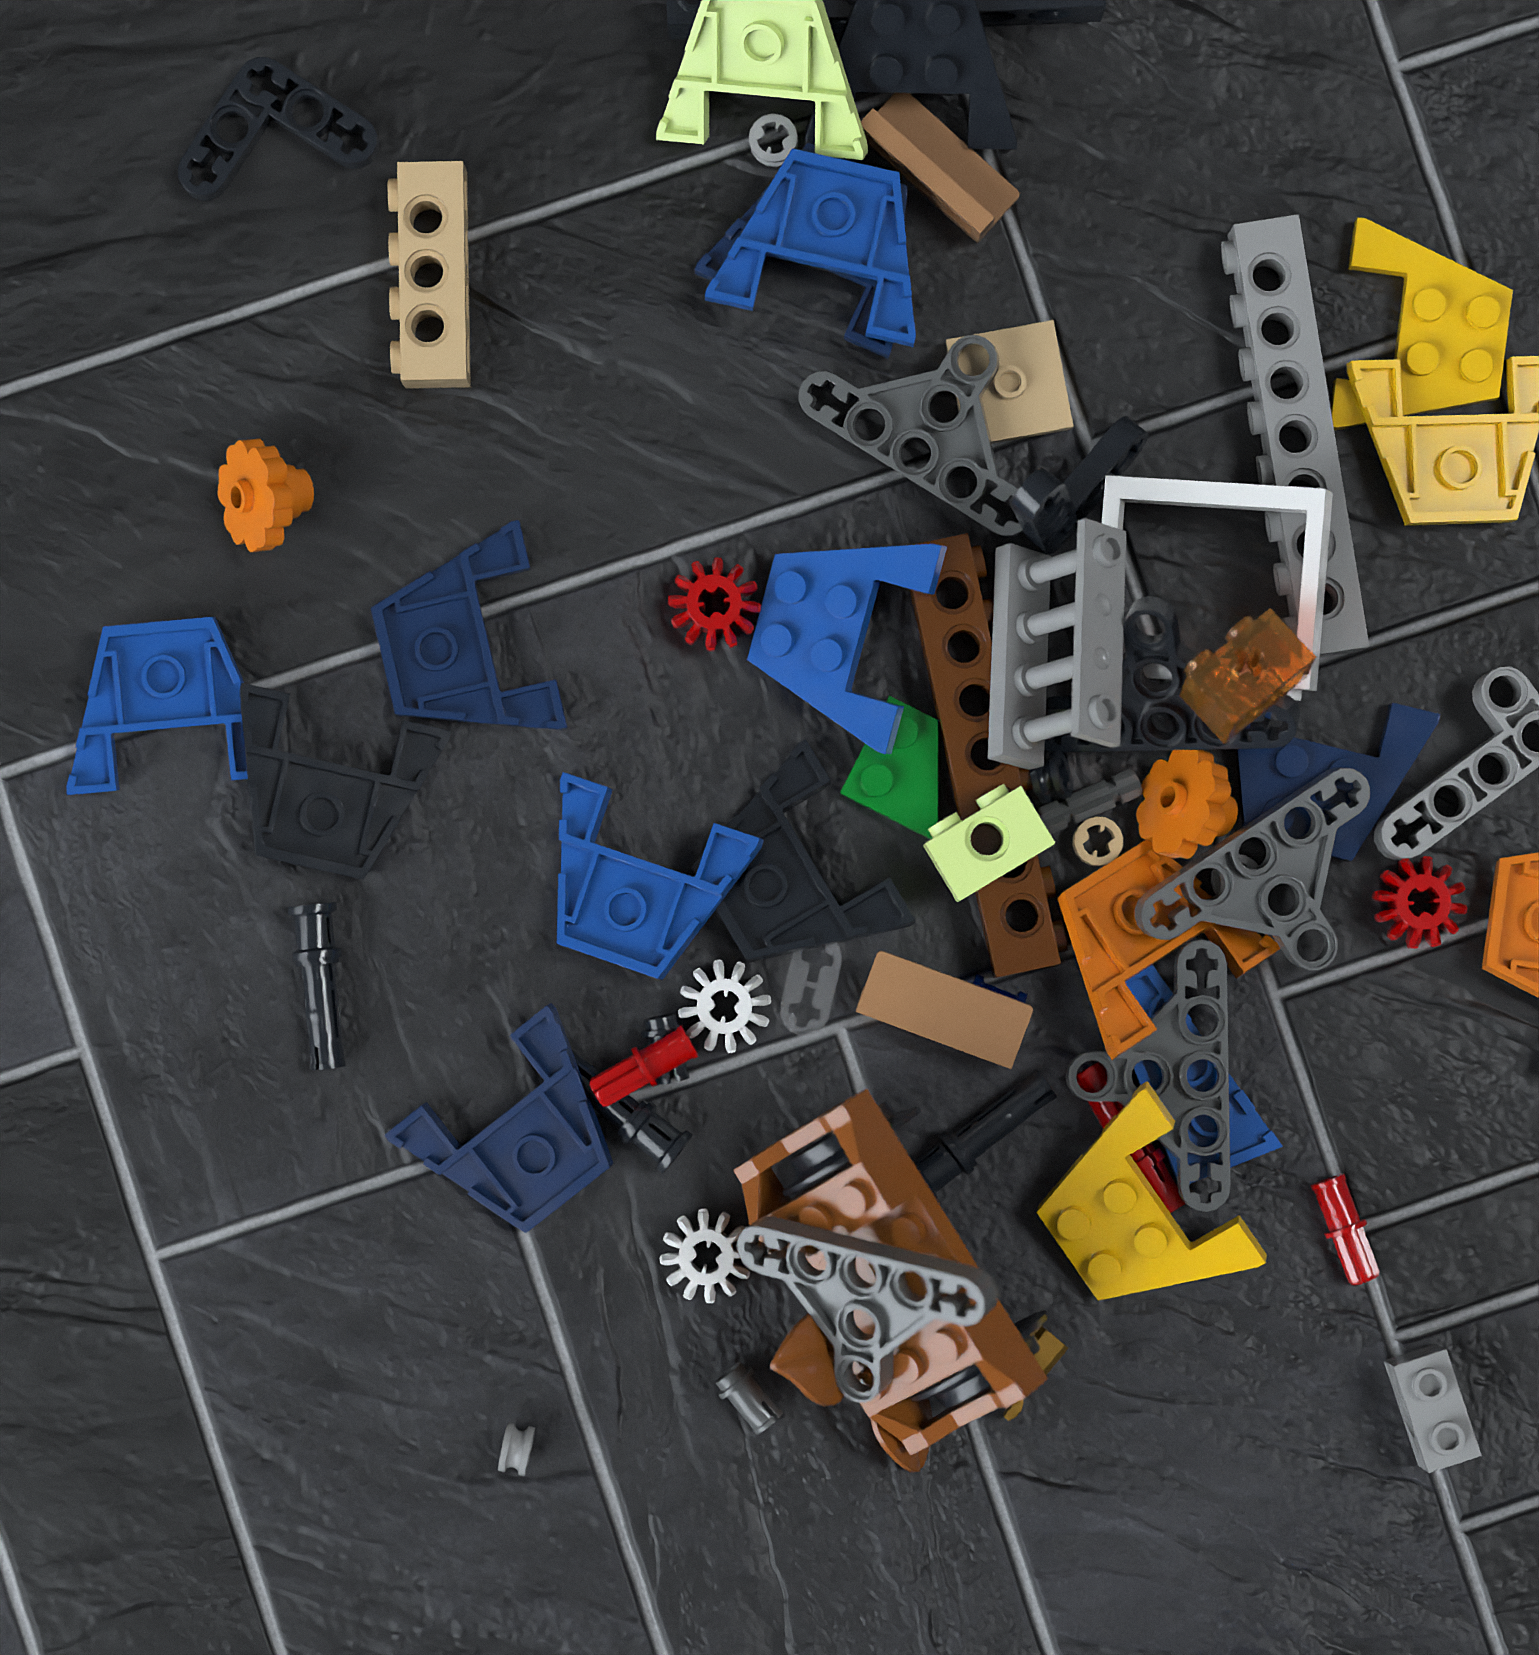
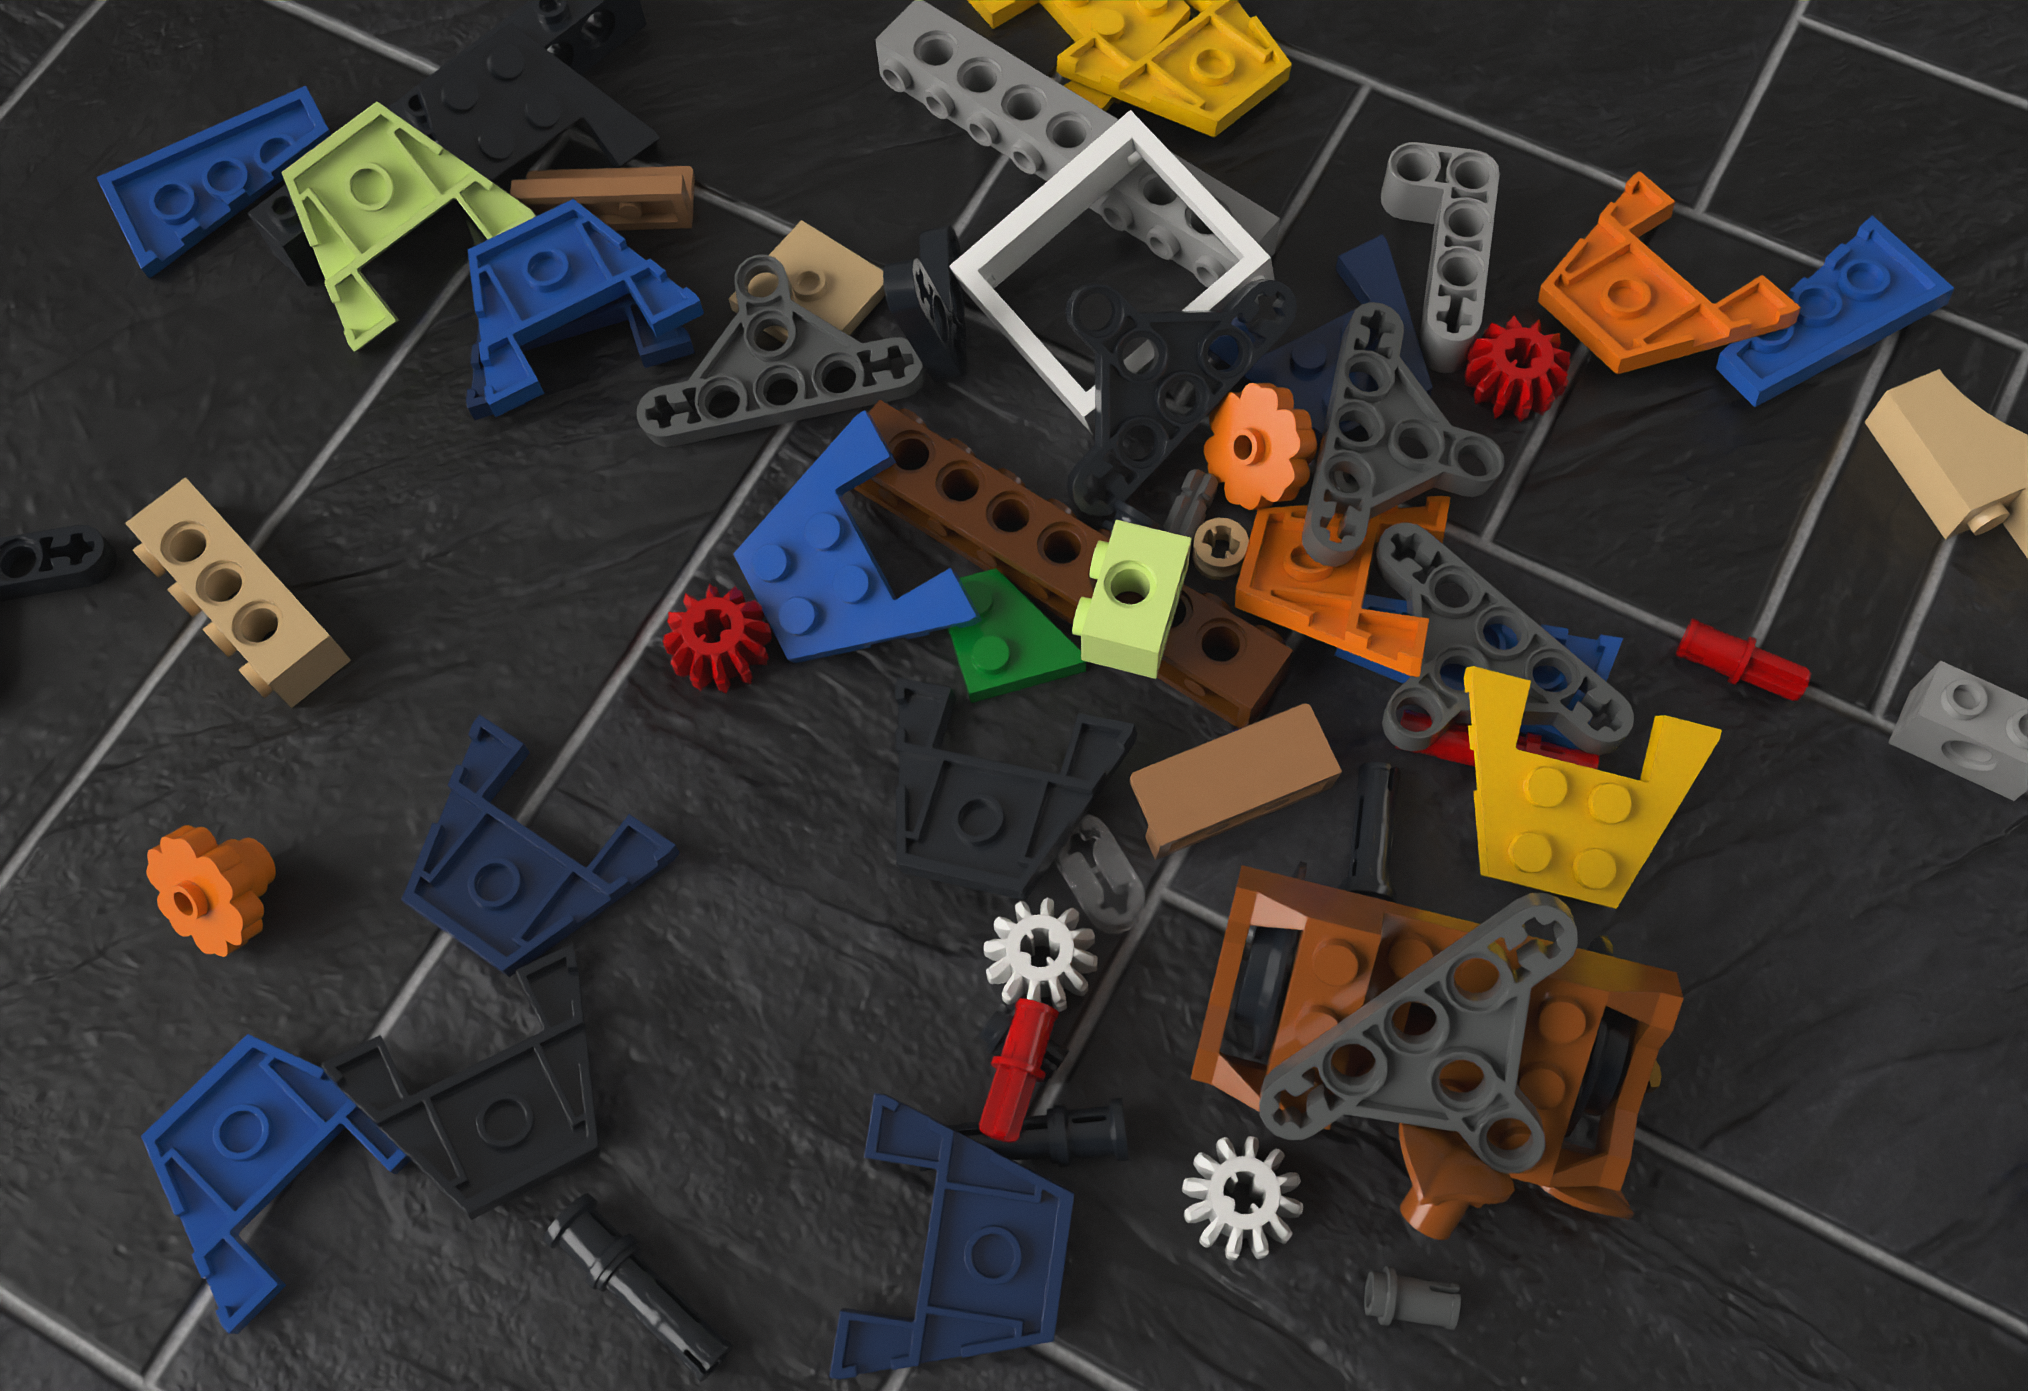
camera: 40 degrees left, 20 degrees down
blue wing [557,772,764,980] -> none
light grey bush [749,114,799,167] -> none
light grey fence [988,518,1126,770] -> none
clear orange brick [1179,608,1316,744] -> none

